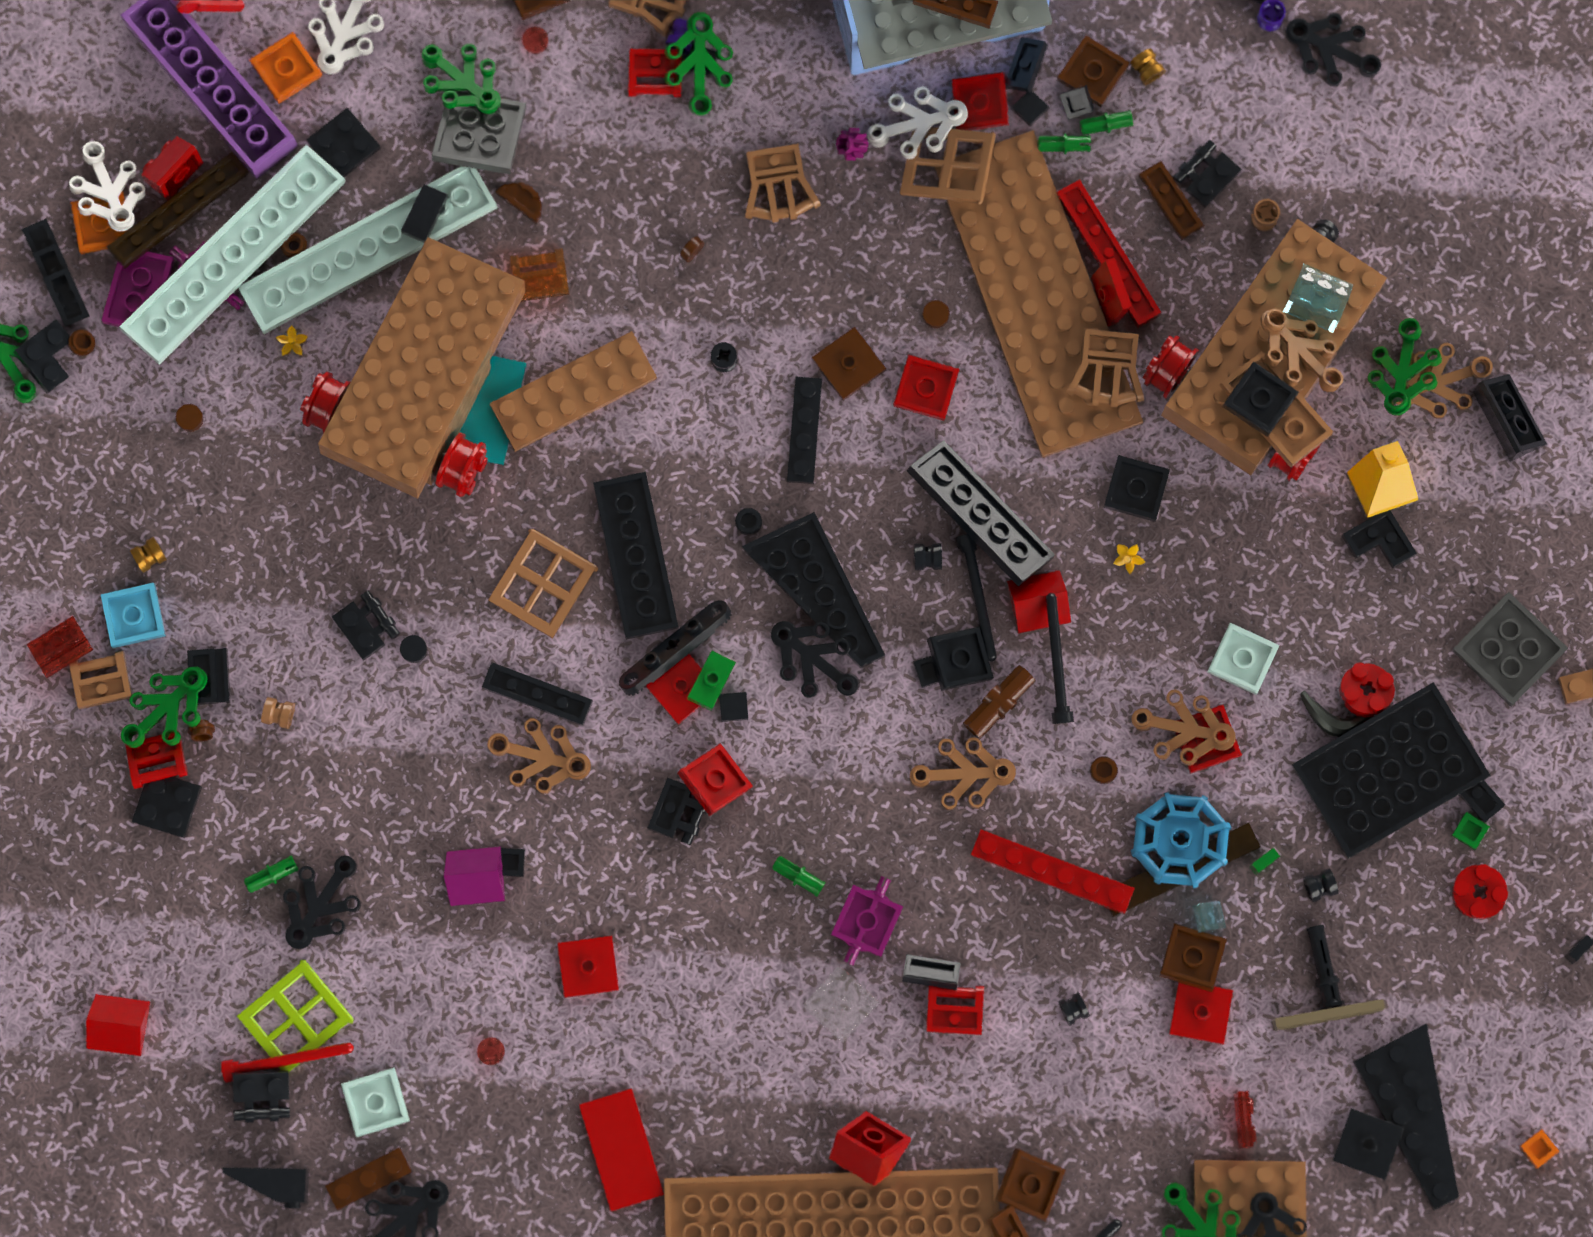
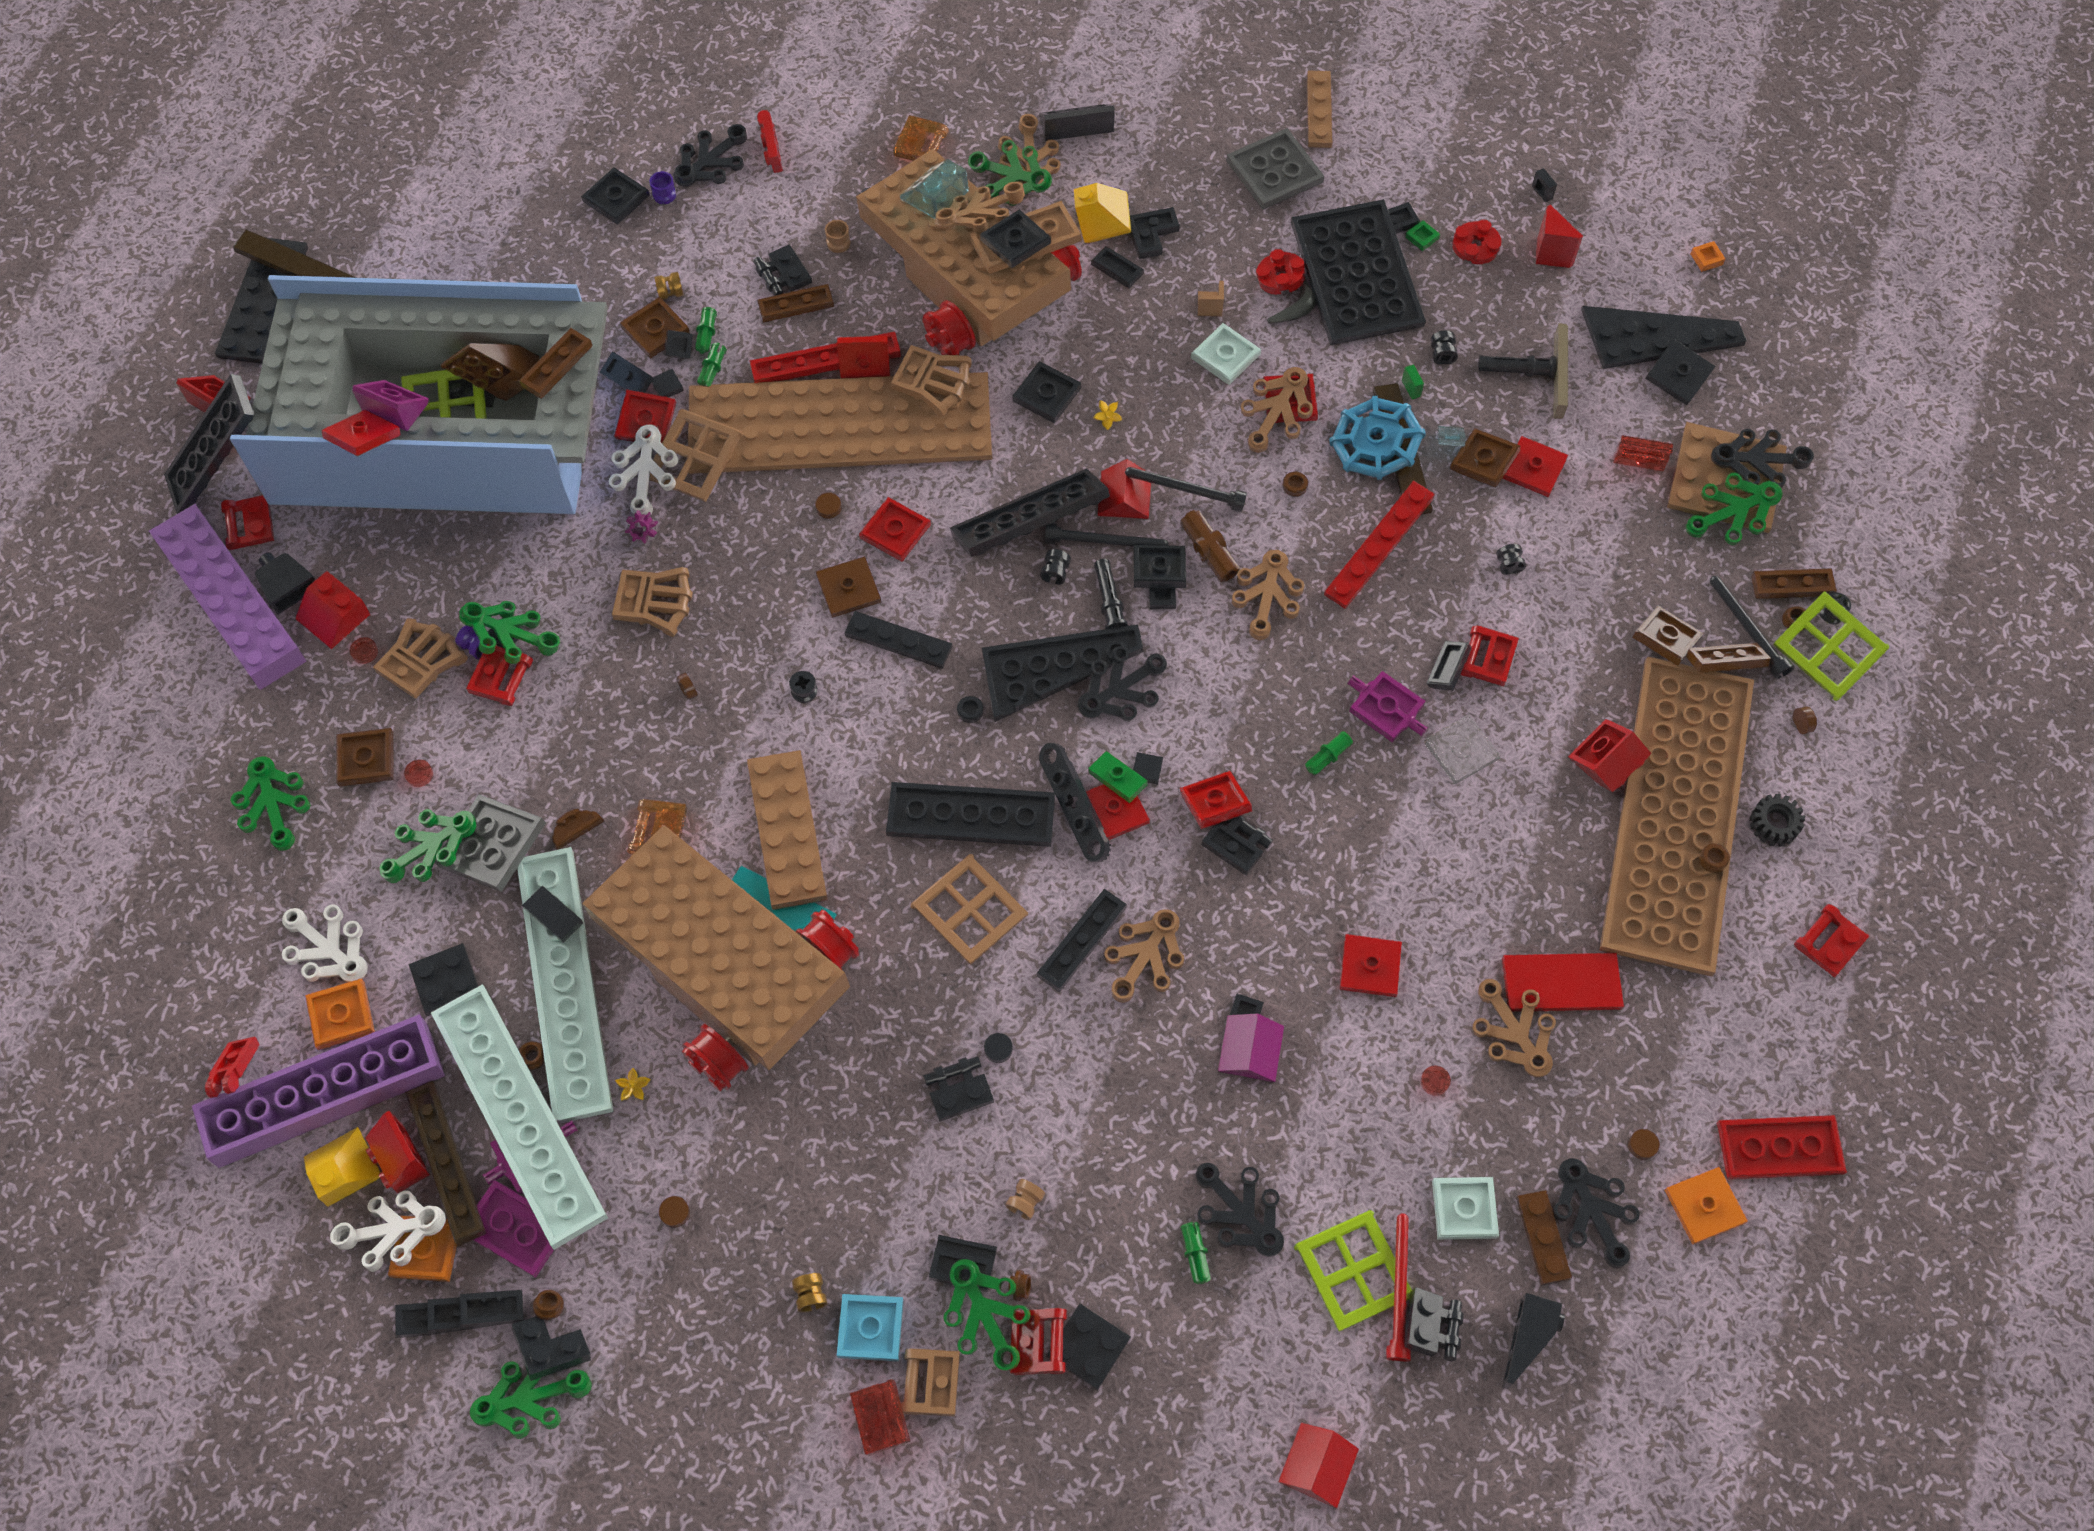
camera: 75 degrees left, 15 degrees down
none -> yellow slope [304,1127,380,1207]
none -> red hinge [757,110,783,173]
none -> clear orange plate [893,115,949,161]
none -> black tile [1091,246,1144,289]
none -> black pin [1094,559,1129,629]
none -> medium nougat panel [1198,281,1224,317]
none -> medium nougat plant [1472,979,1556,1077]
none -> red slope [1535,204,1583,268]

